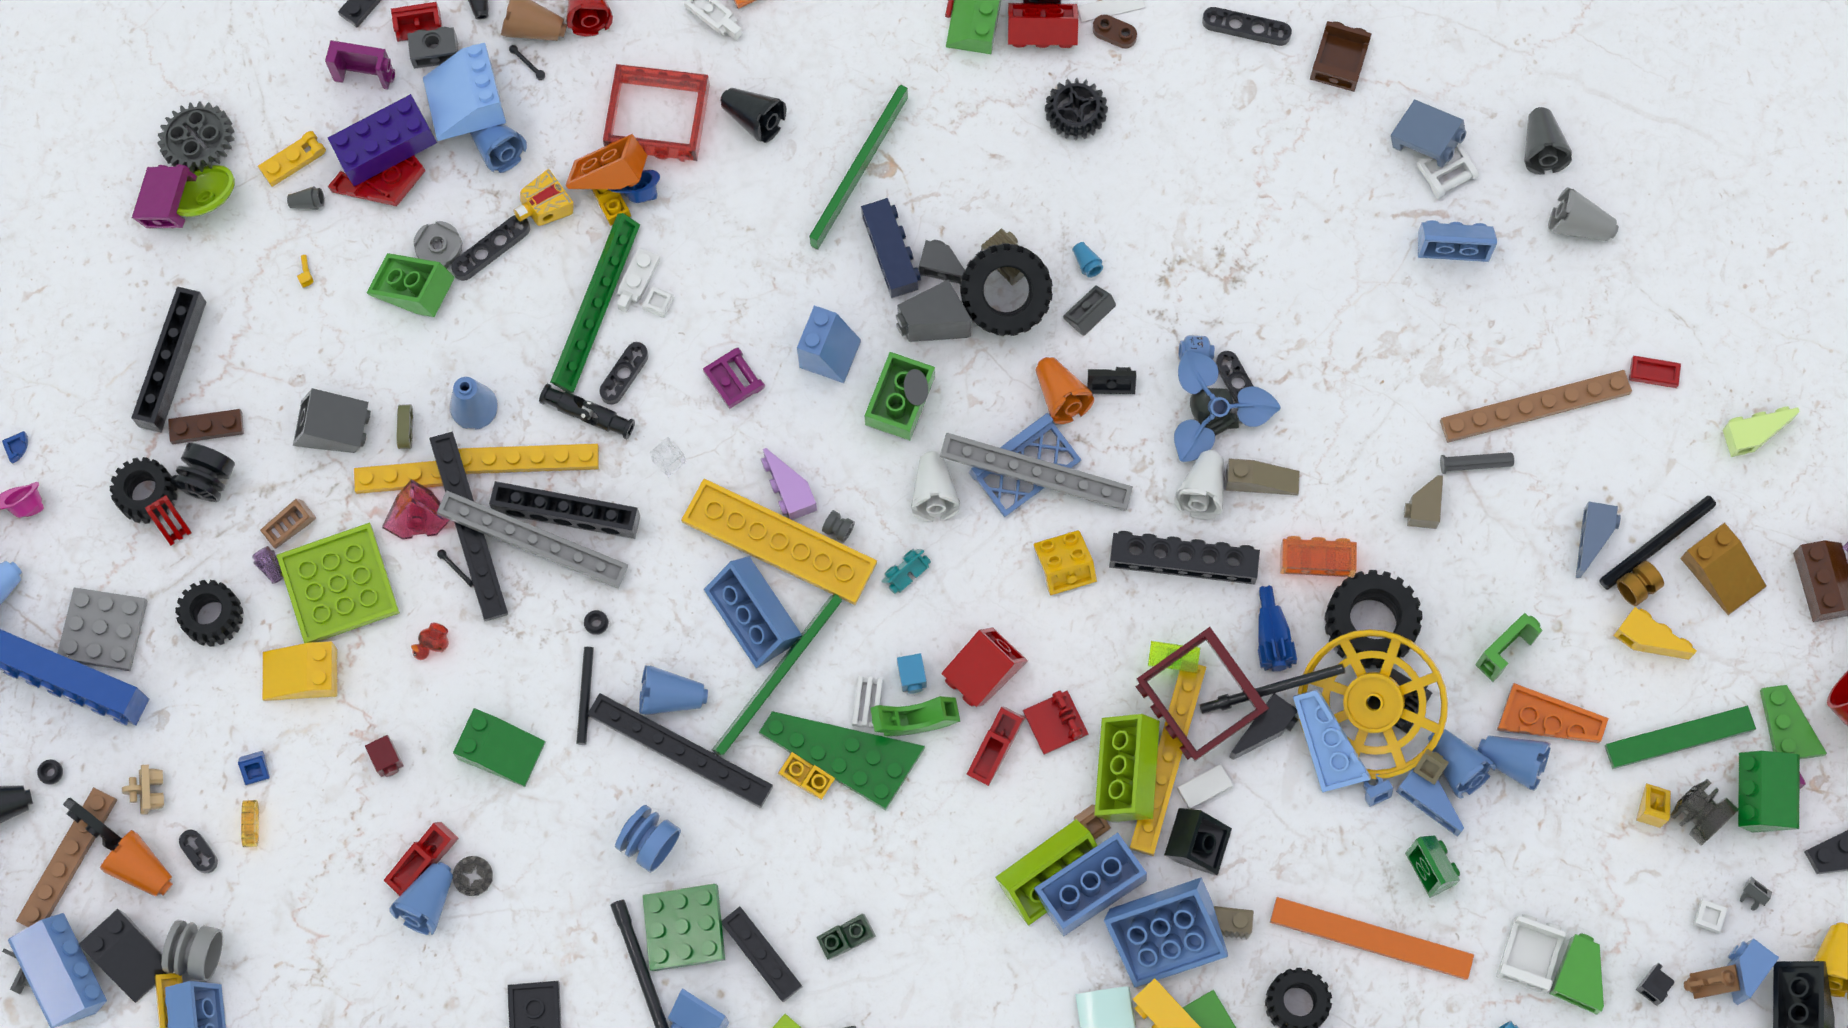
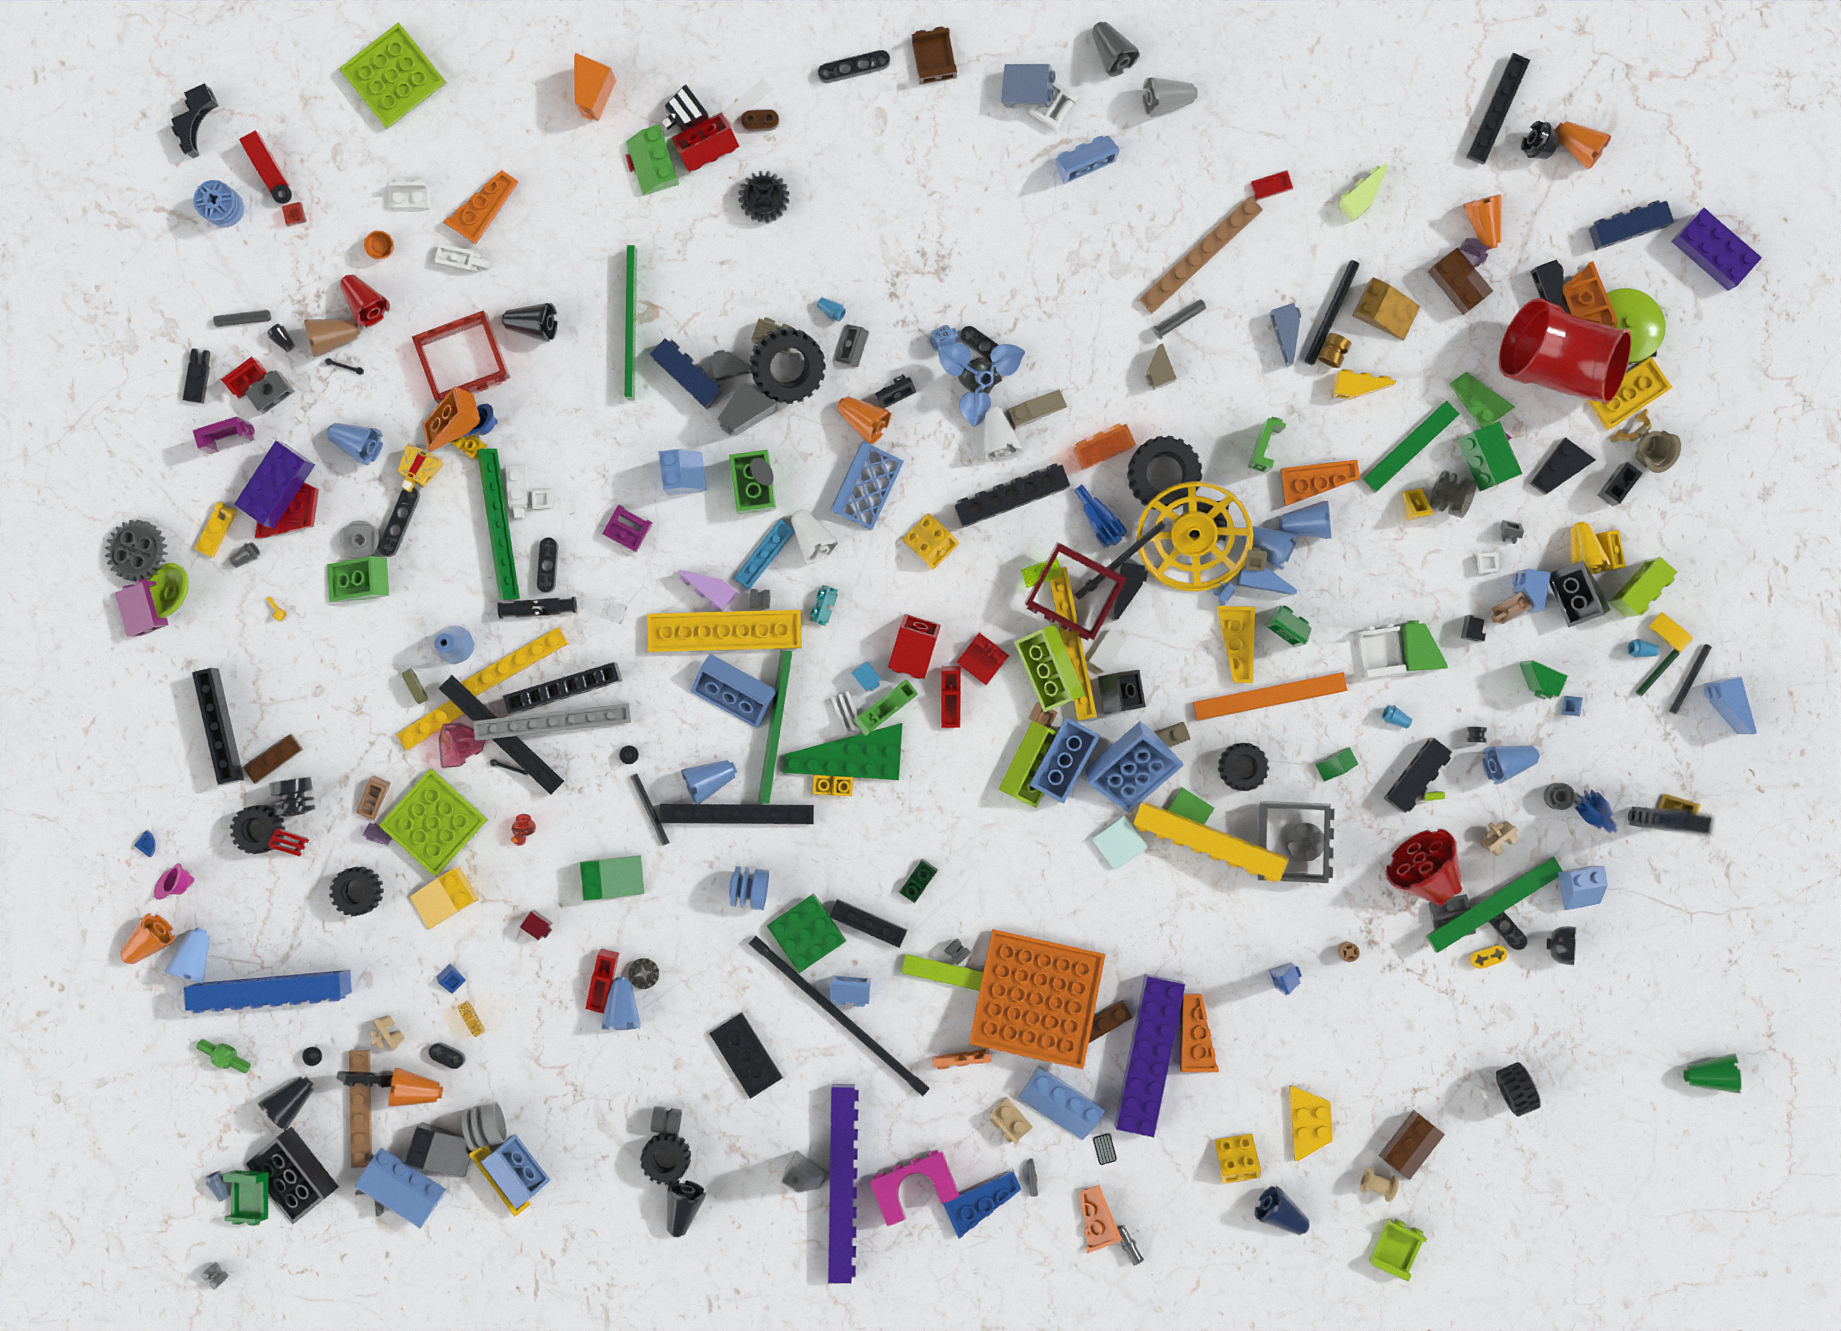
camera: 25 degrees left, 15 degrees up
light grey plate [57,588,147,671] -> none
dark grey slope [293,388,371,453] -> none
light blue slope [423,43,506,141] -> none
light grey plate [940,433,1133,511] -> none
light blue wing [1293,689,1371,792] -> none
none -> dark azure tile [734,518,795,590]
none -> yellow wing [1217,606,1255,684]

